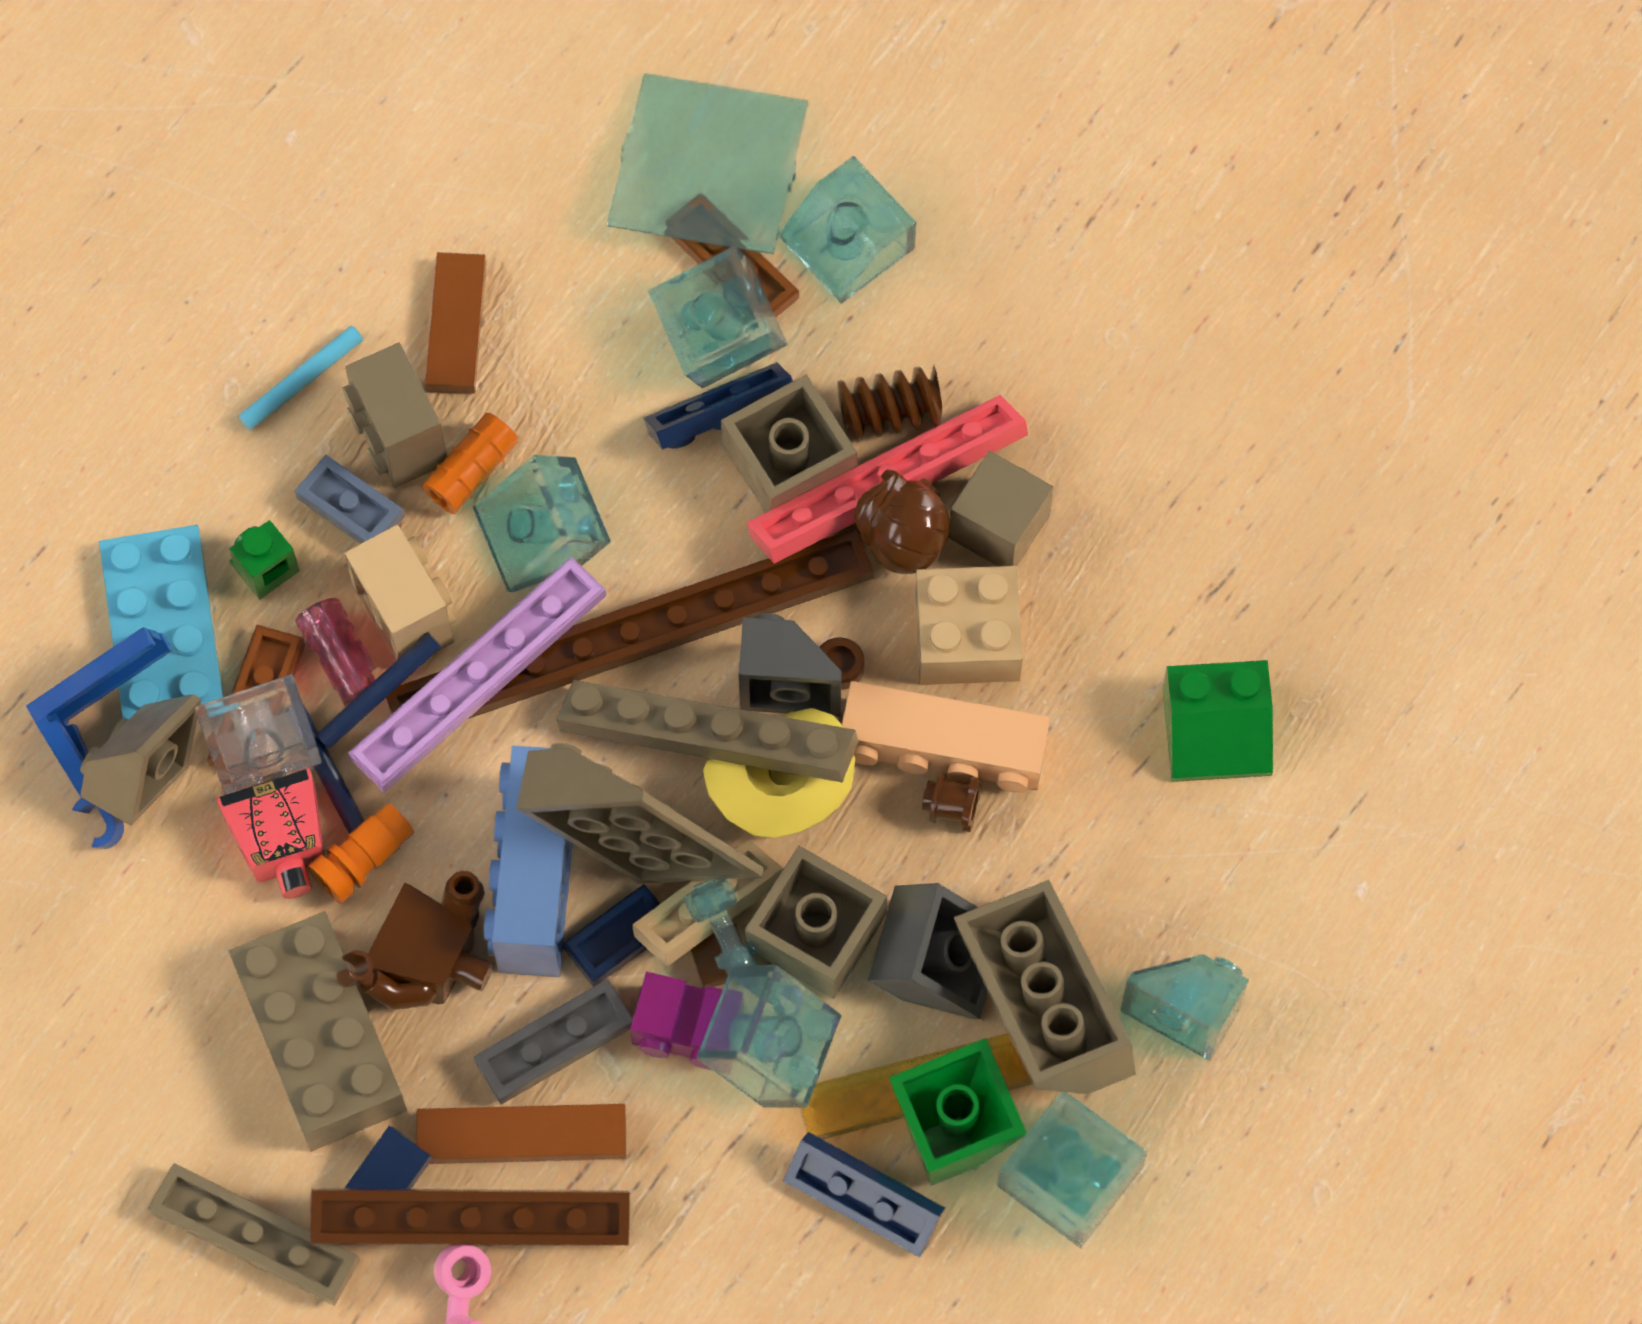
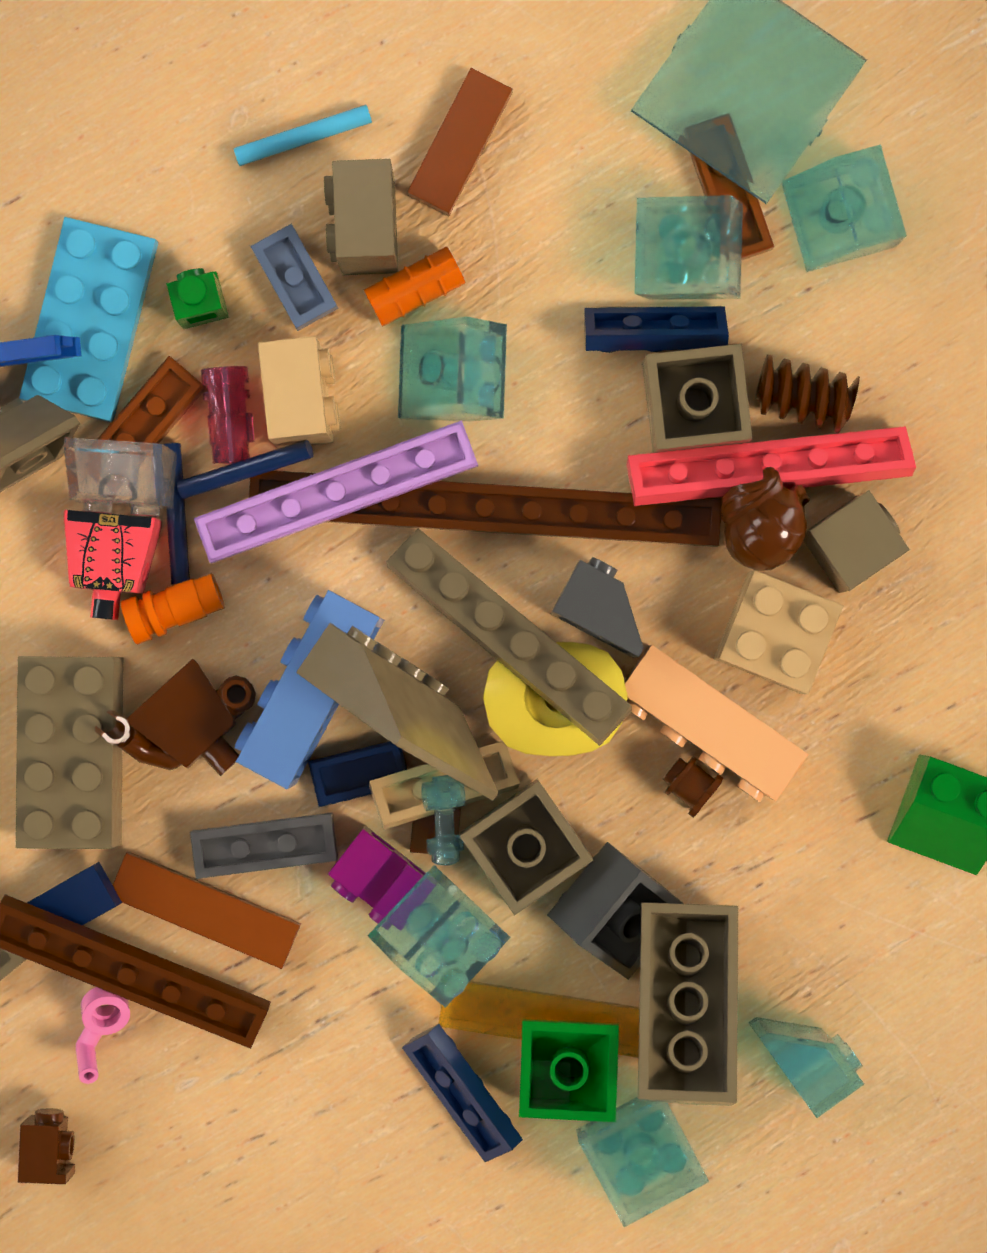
camera: 25 degrees right, 20 degrees up
reddish brown tile [819,637,865,690] -> none

